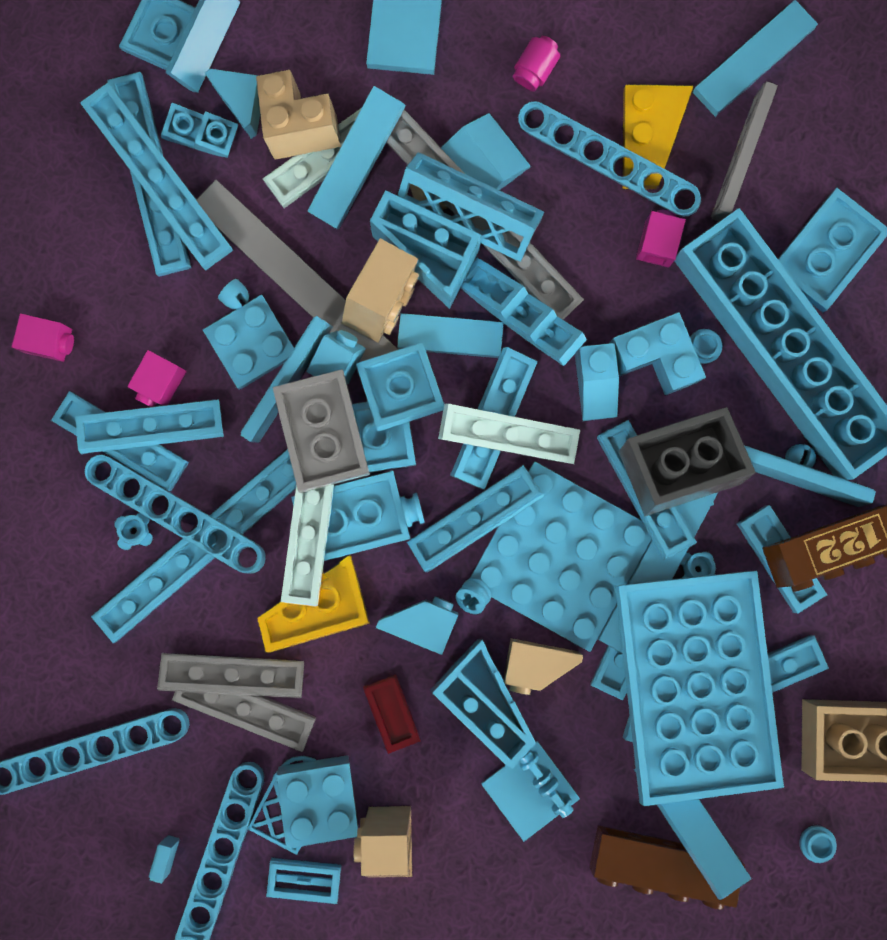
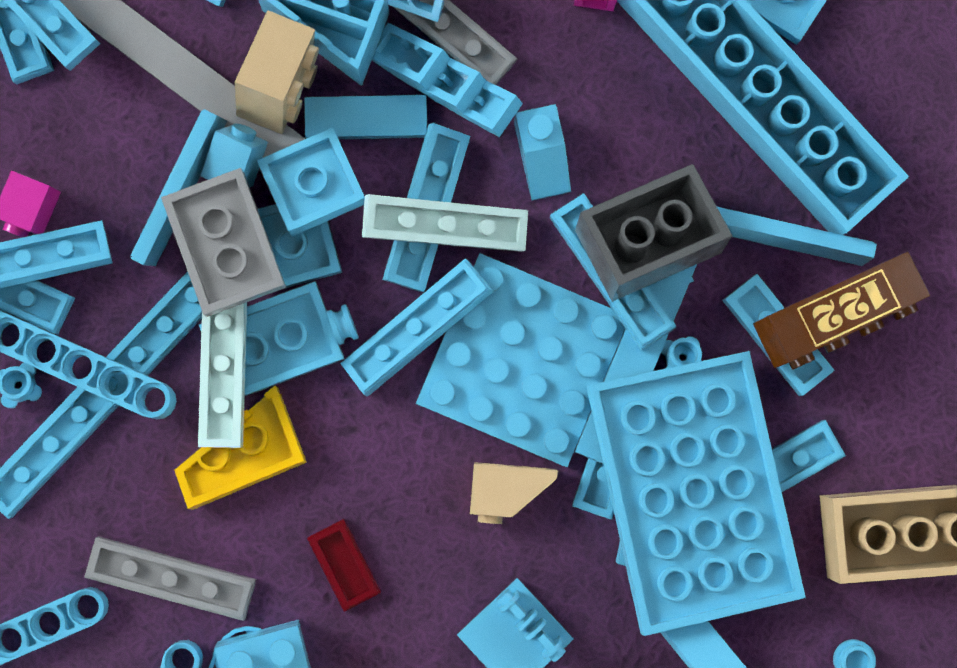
camera: 15 degrees left, 0 degrees up
light grey tile [157,653,304,698] -> none
medium azure plate [203,295,294,390] -> none
medium azure hinge [218,279,249,309] -> none
medium azure slope [376,597,458,655] -> none
medium azure wedge [430,639,536,770] -> none
medium azure bush [456,578,492,614] -> none
medium azure brick [610,312,706,395] -> none
medium azure plate [690,329,722,364] -> none
medium azure hinge [785,444,816,468] -> none

